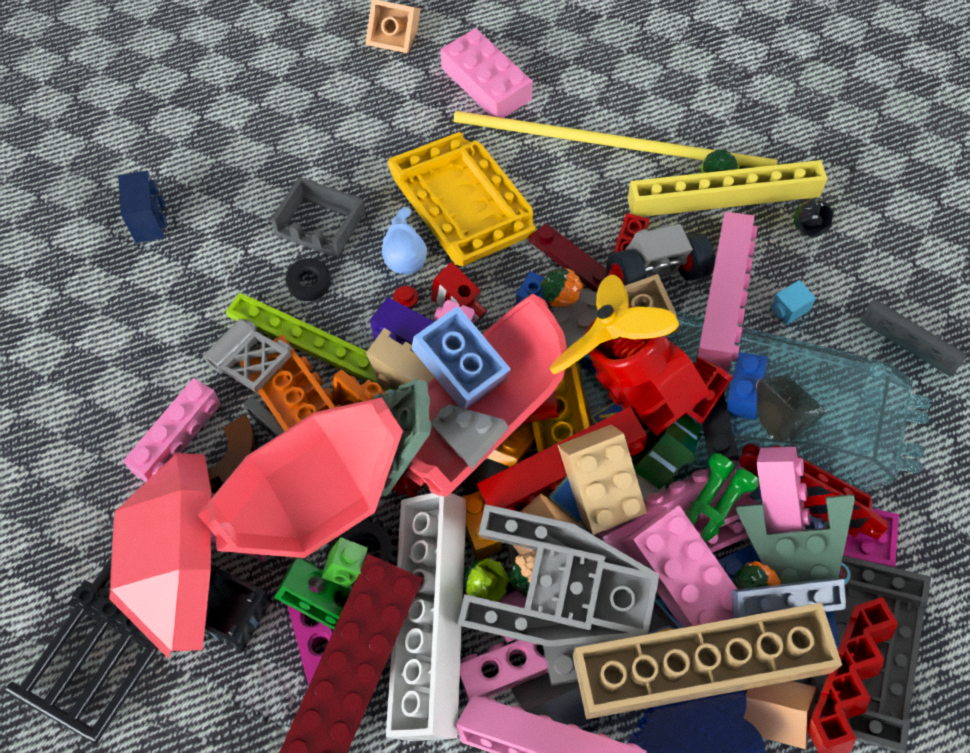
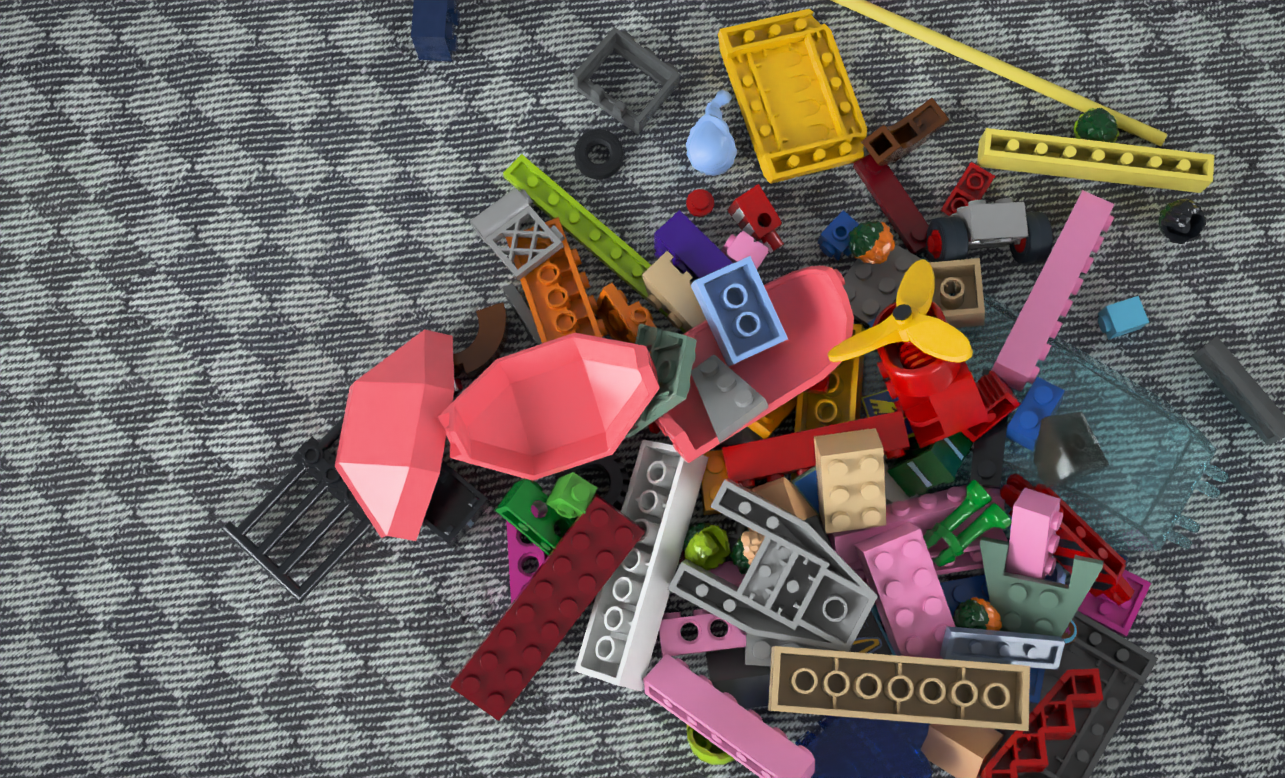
camera: 15 degrees right, 15 degrees up
bright pink brick [123,378,221,482] -> none
none -> reddish brown arch [861,97,949,166]

